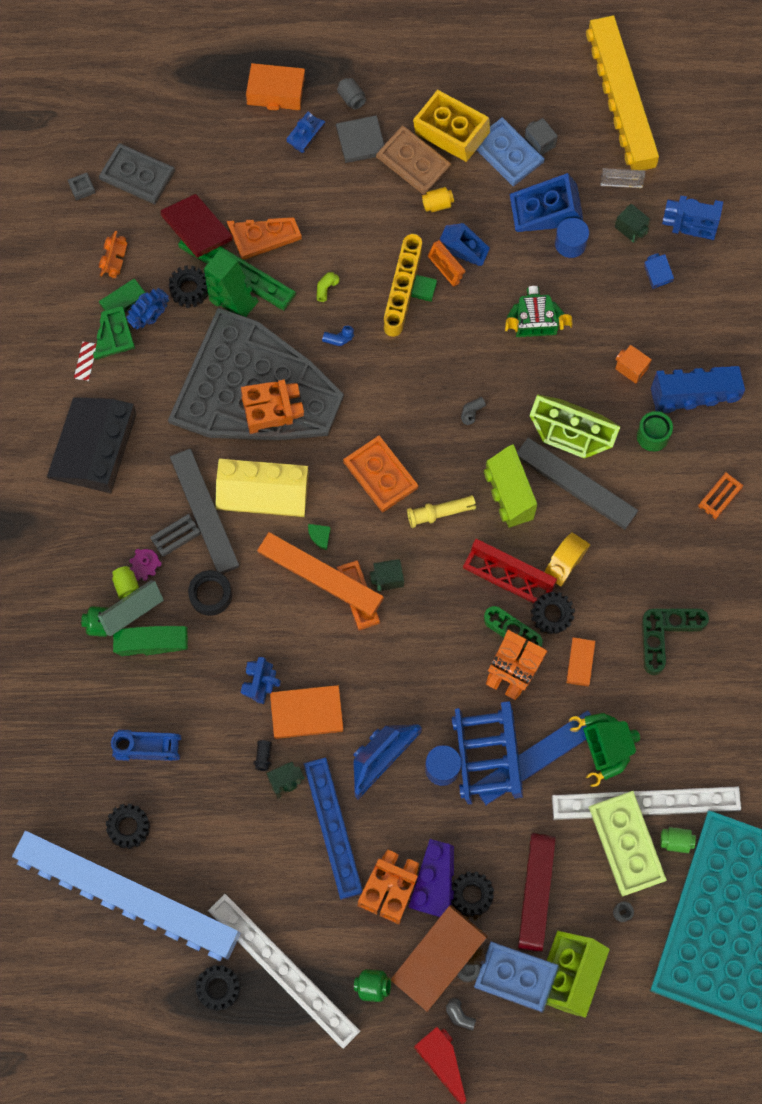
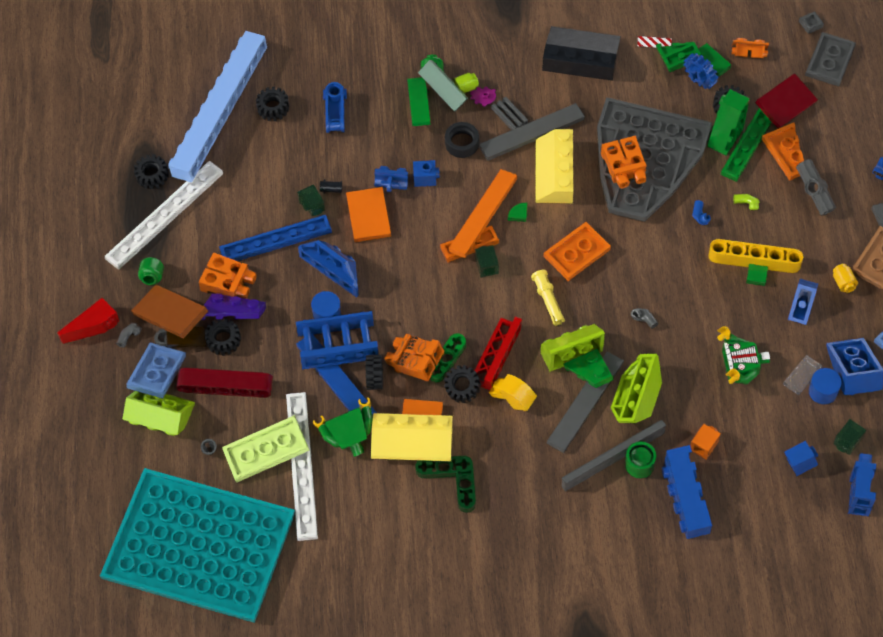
camera: 90 degrees right, 10 degrees down
orange tile [428,240,465,287] -> none
bright green brick [660,827,696,853] -> none
orange tile [698,472,744,520] -> none
none -> black tyre [366,355,383,390]
none -> light yellow slope [371,413,453,461]
none -> blue brick [413,160,440,187]
none -> dark grey tile [561,420,666,492]
none -> green wing [563,348,613,388]
none -> clear tile [783,355,822,395]
none -> dark grey piece [796,159,837,216]

